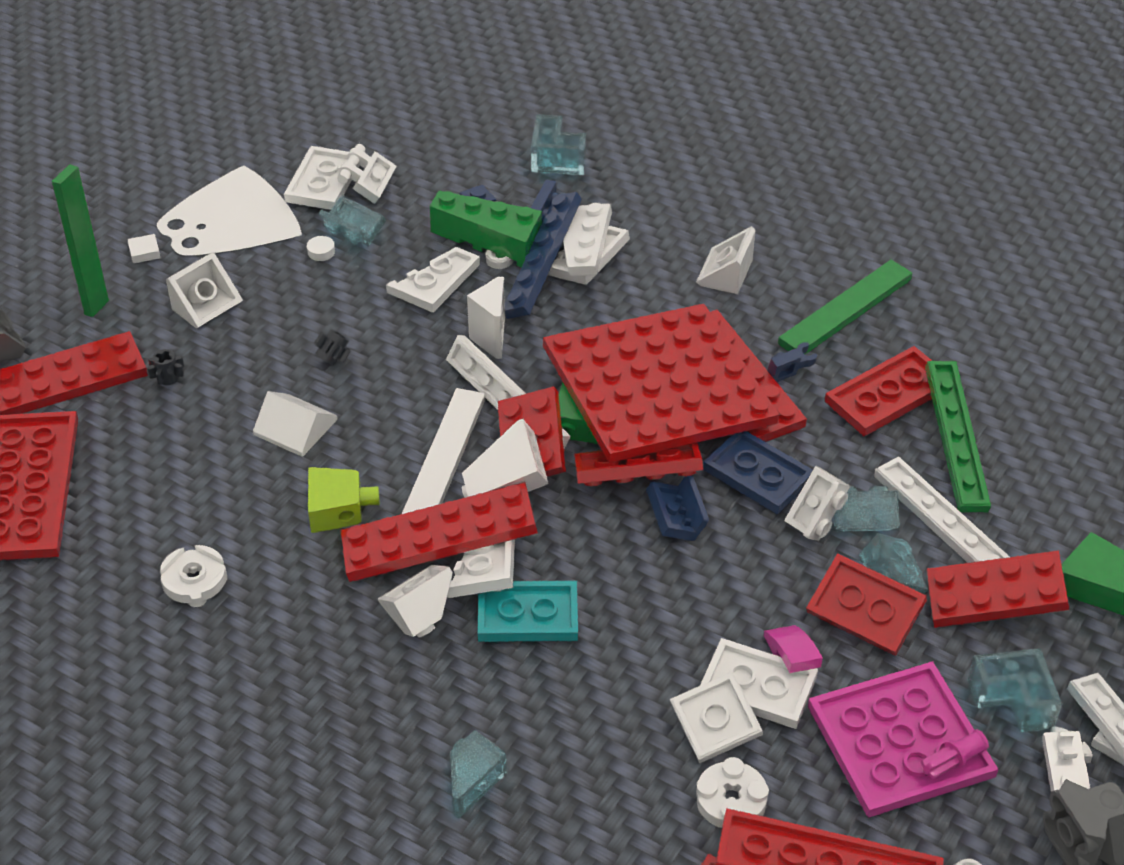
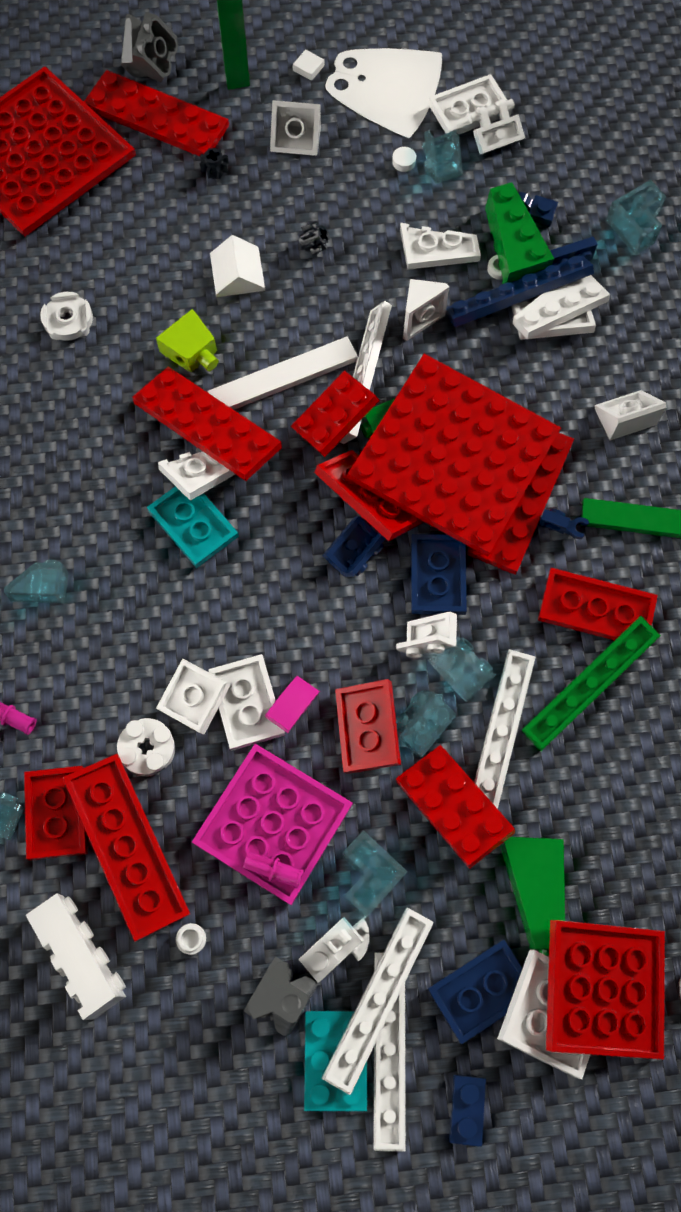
camera: 50 degrees right, 25 degrees up
white slope [378,565,453,638] -> none
white slope [462,419,549,498] -> none

